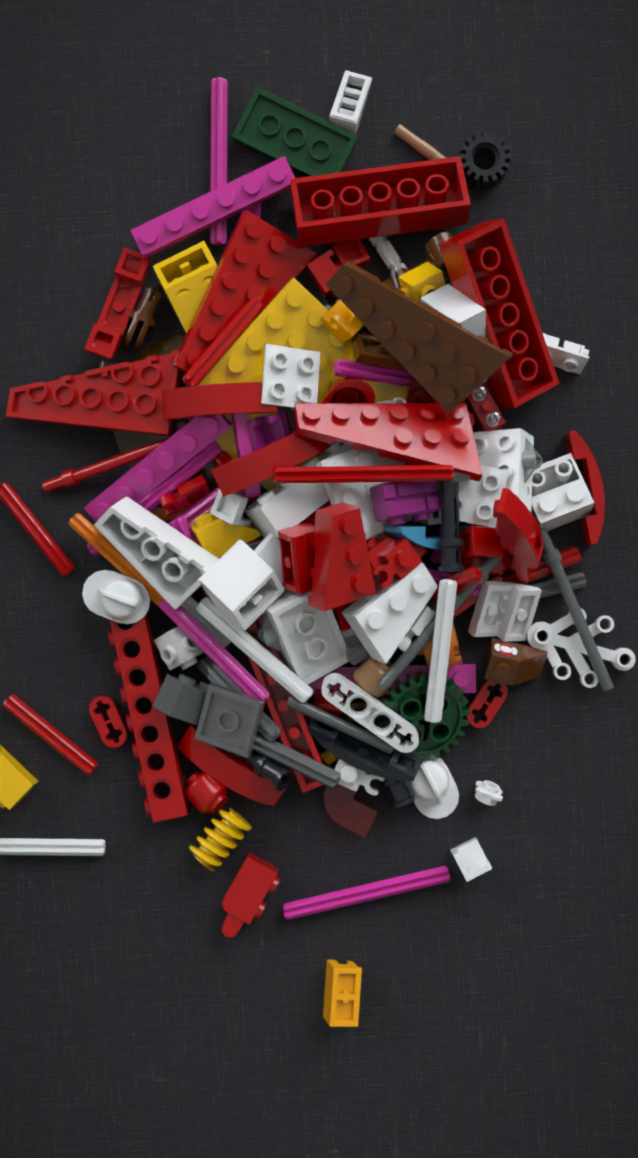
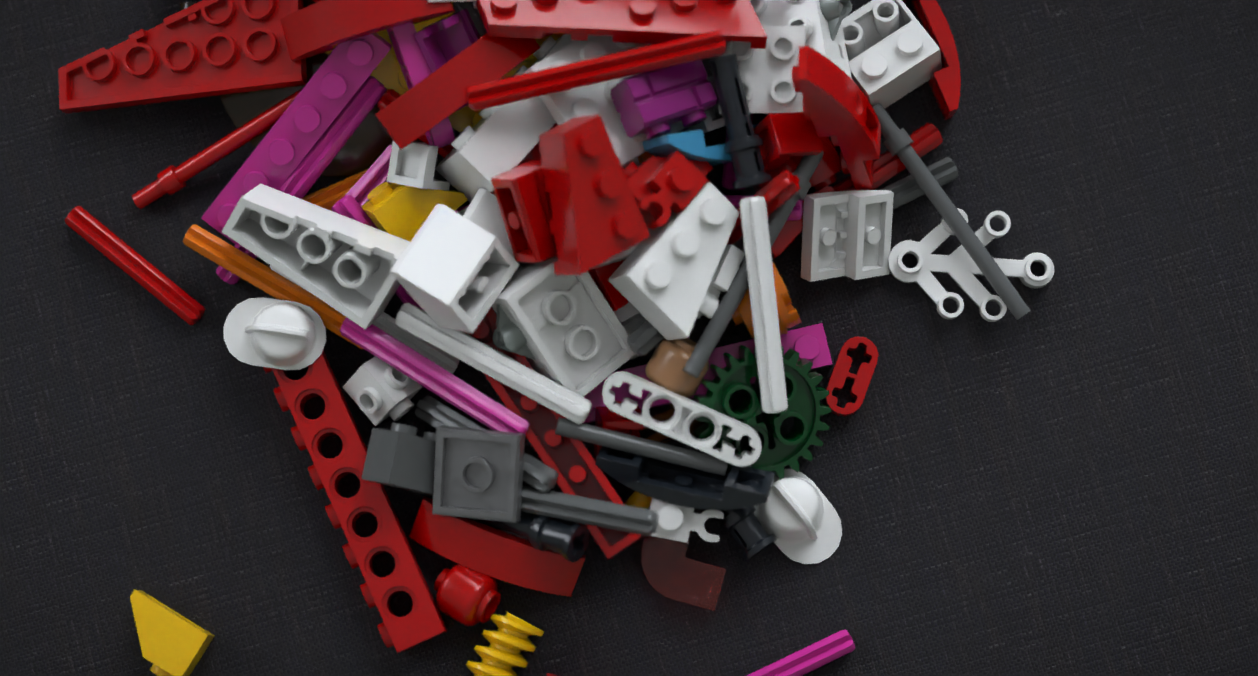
camera: 10 degrees left, 5 degrees down
red axle [3,694,98,775] -> none
red beam [89,695,129,748] -> none
red plate [159,475,210,517] -> none
white panel [450,837,492,882] -> none
white plate [475,780,503,806] -> none
reddish brown slope [484,638,548,686] -> none

